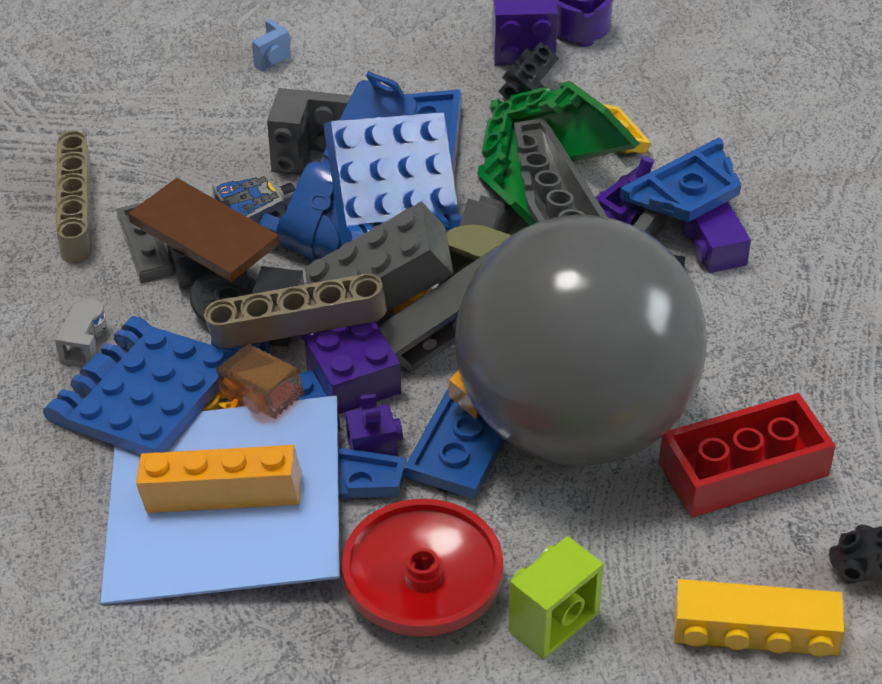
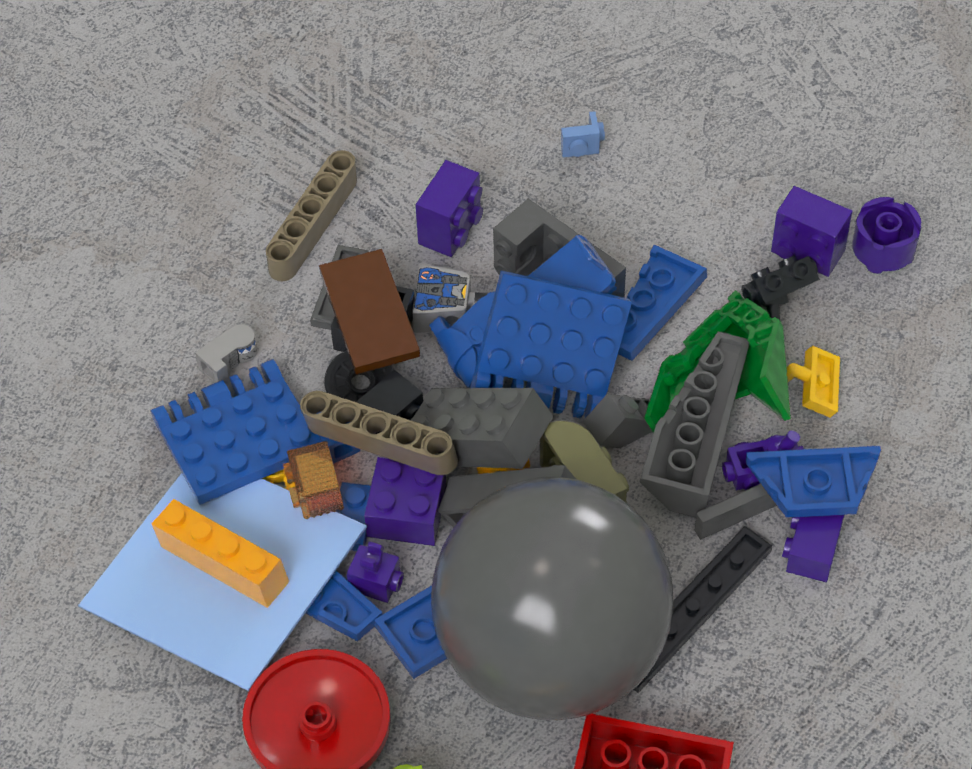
camera: 35 degrees right, 10 degrees up
none -> dark purple brick [415,160,483,258]

